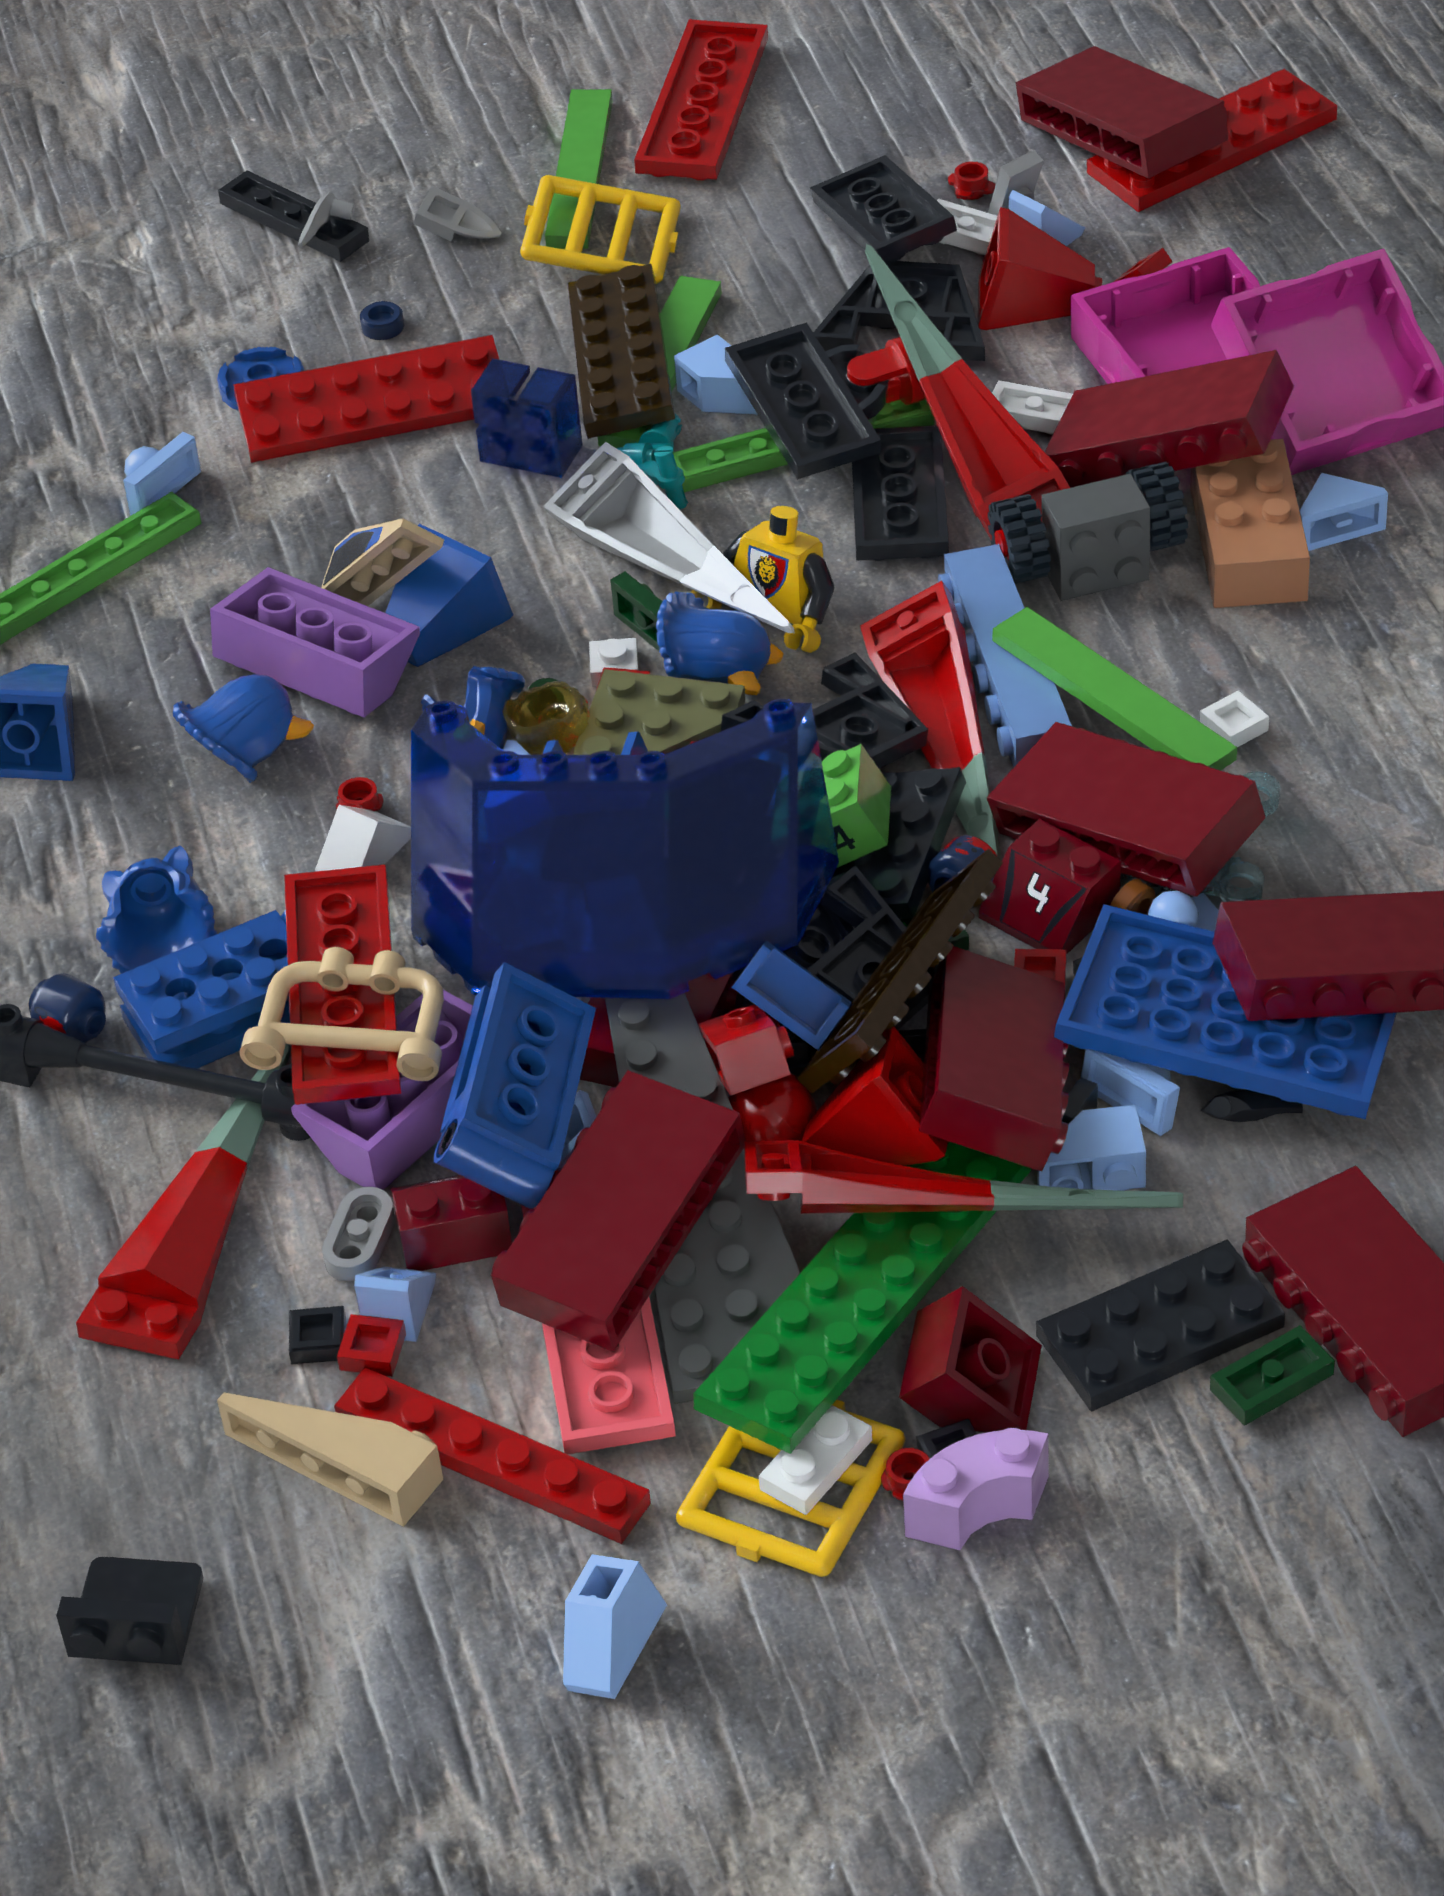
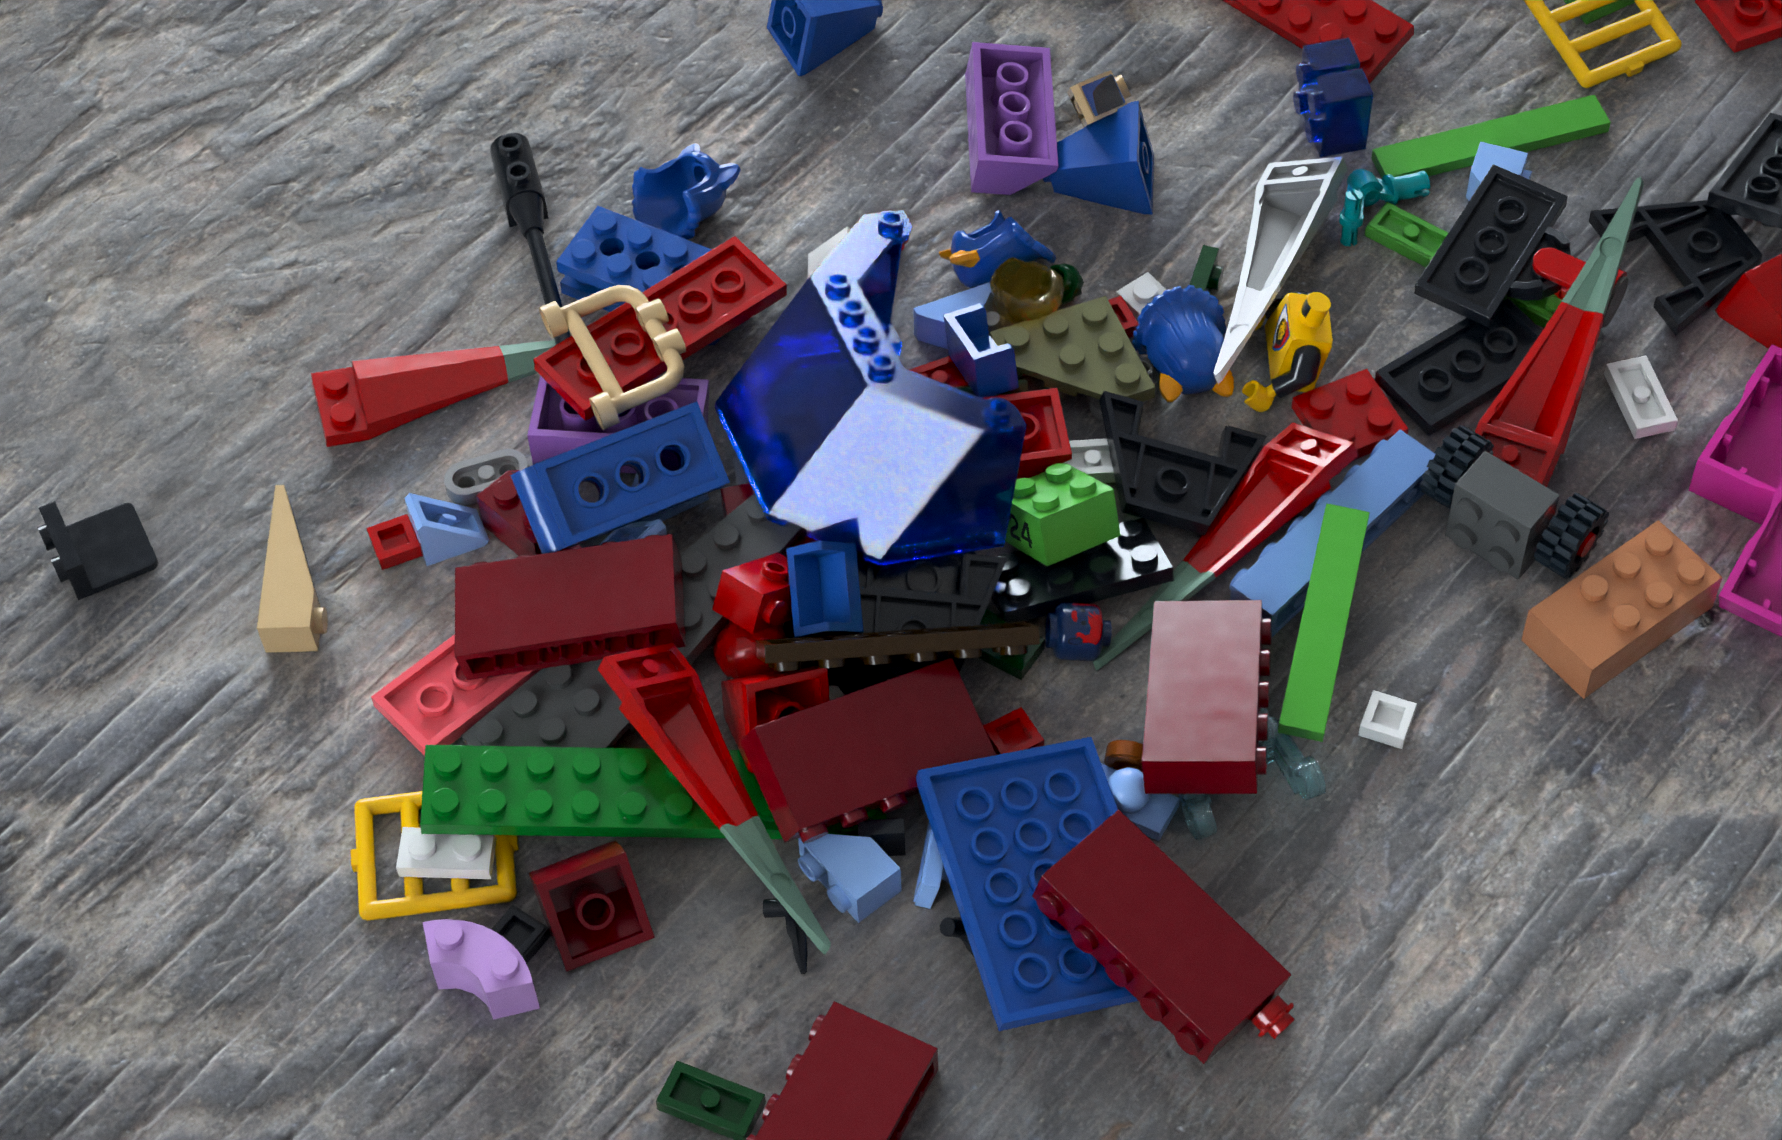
camera: 55 degrees right, 10 degrees up
dark blue head [28,973,106,1043] -> none
blue hair [173,674,314,783] -> none
black tile [289,1306,346,1365] -> none
red plate [334,1367,651,1544] -> none
light blue slope [563,1554,667,1699] -> none
dark brown plate [568,264,675,439] -> none
red plate [881,1448,930,1501] -> none
dark red slope [979,818,1121,954] -> none
black plate [1036,1239,1285,1412] -> none
dark red brick [1045,350,1294,488] -> none
light blue slope [1299,473,1388,551] -> none
none -> black bar [763,898,808,974]
none -> red plate [1291,369,1409,460]

